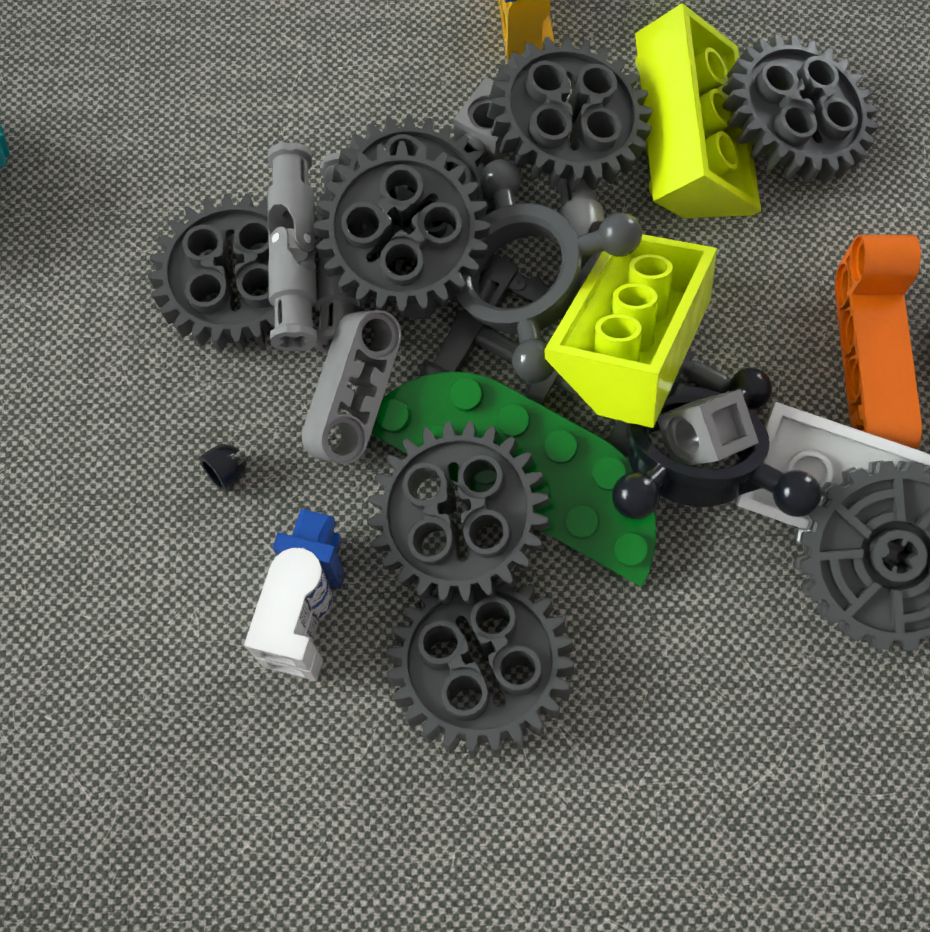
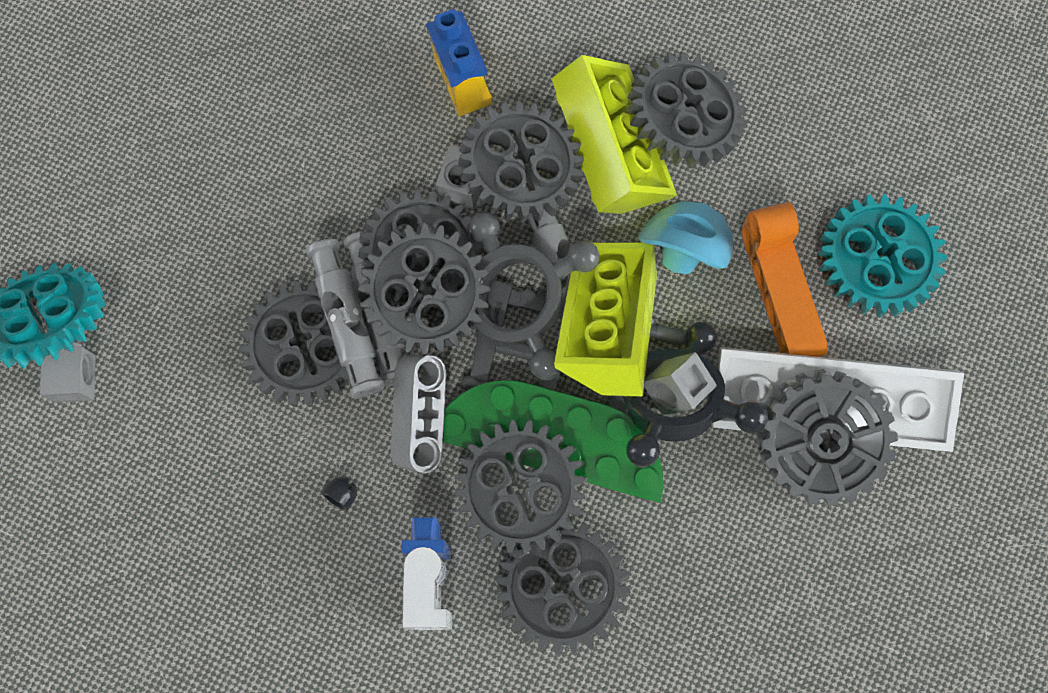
camera: 15 degrees left, 5 degrees up
none -> medium azure hat [638,201,733,274]

